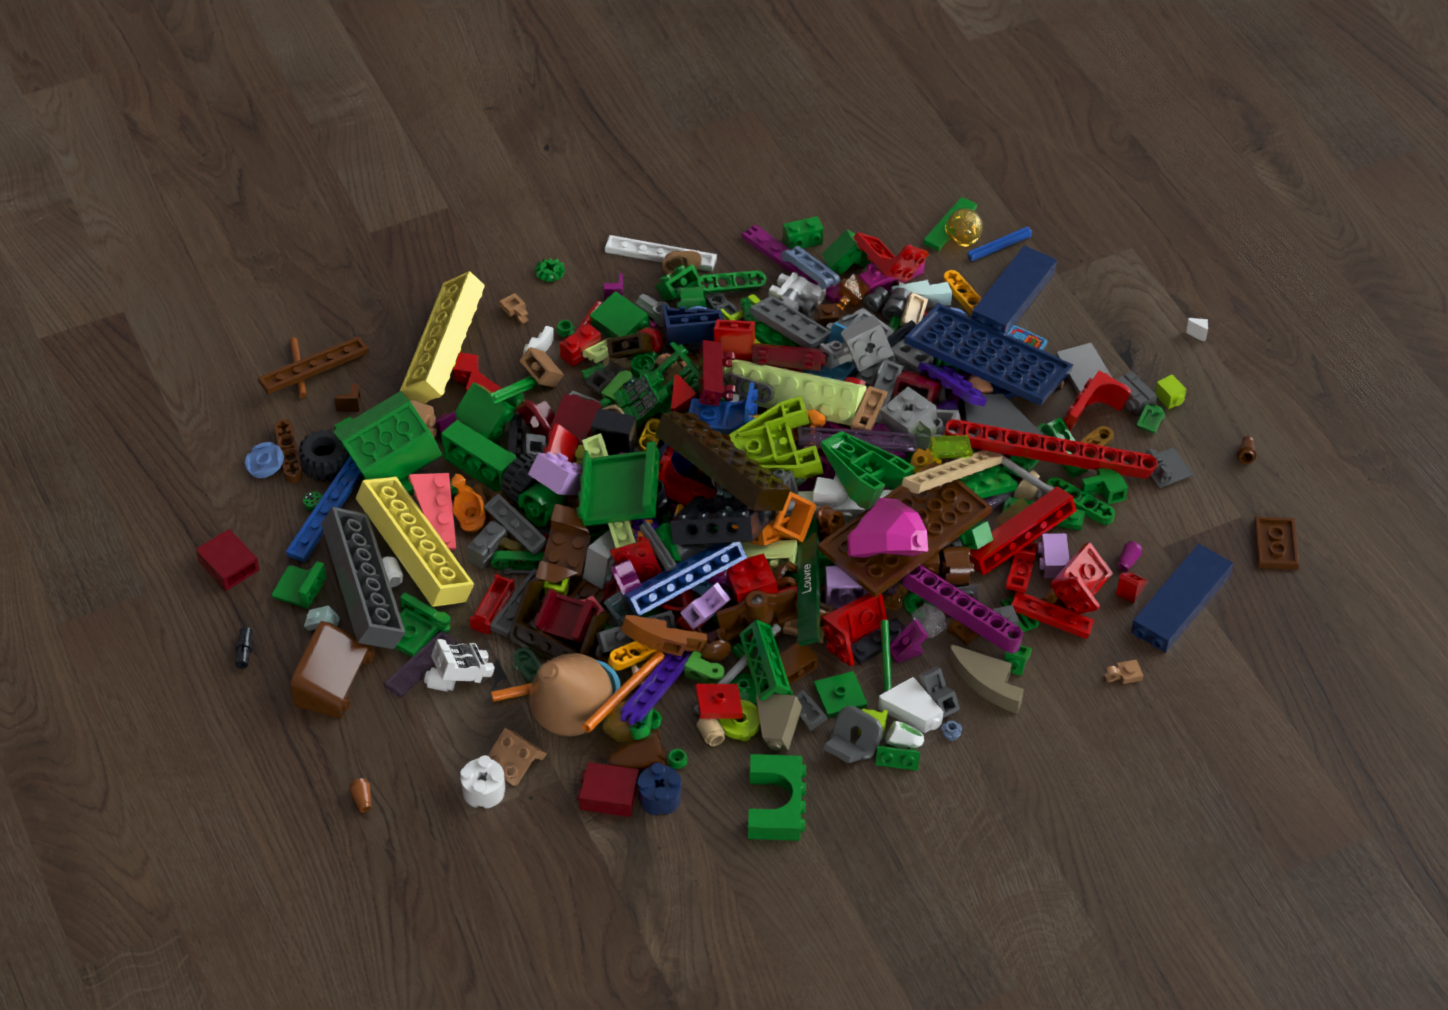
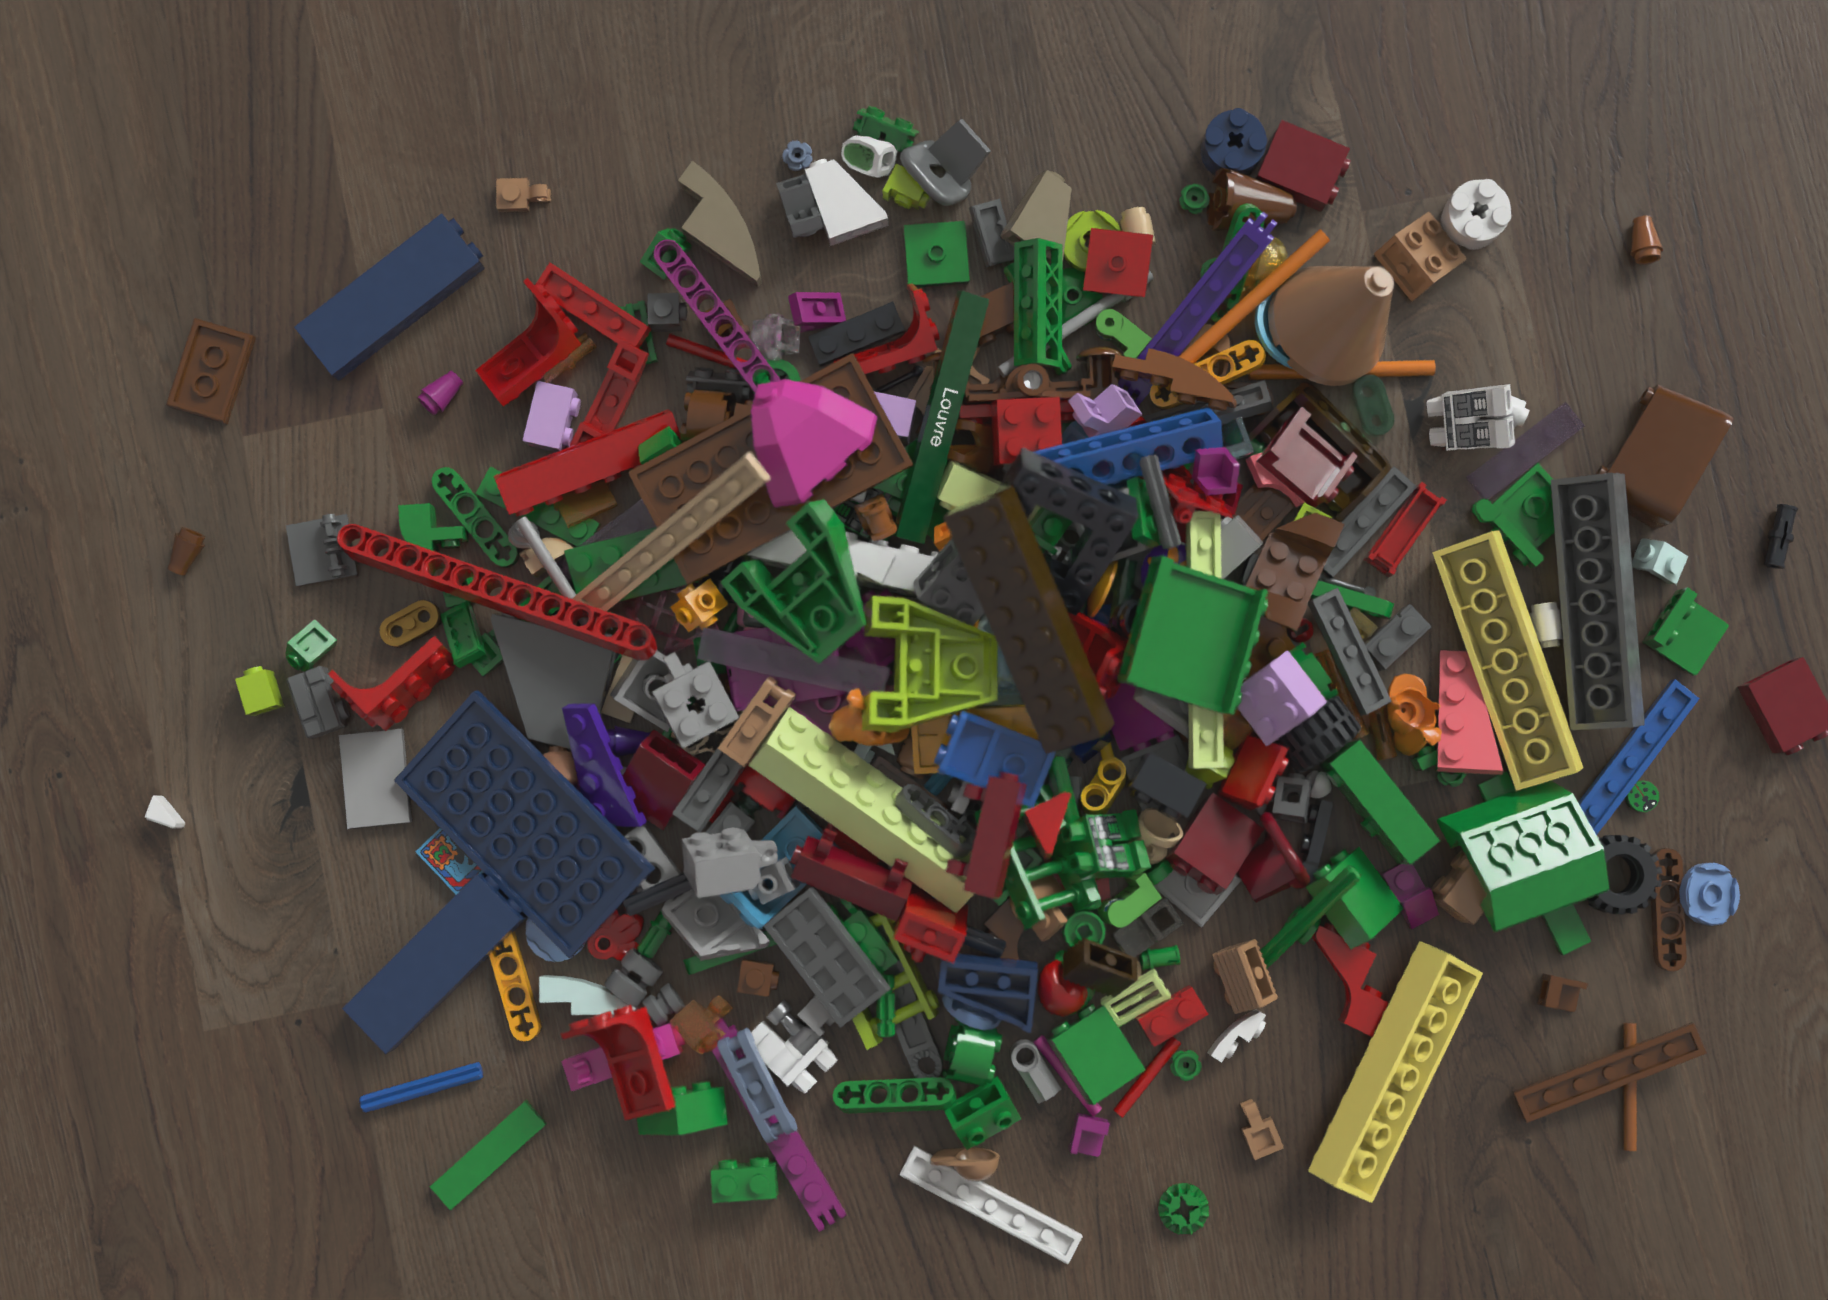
camera: 165 degrees left, 35 degrees up
green arch [748,754,806,841] -> none
orange tile [771,491,817,543] -> none
green bar [880,620,892,693] -> none
tan tile [900,292,928,326] -> none
clear neon green slope [929,435,973,458] -> none
clear yellow cylinder [945,208,983,246] -> none
red slope [1116,572,1149,604] -> none

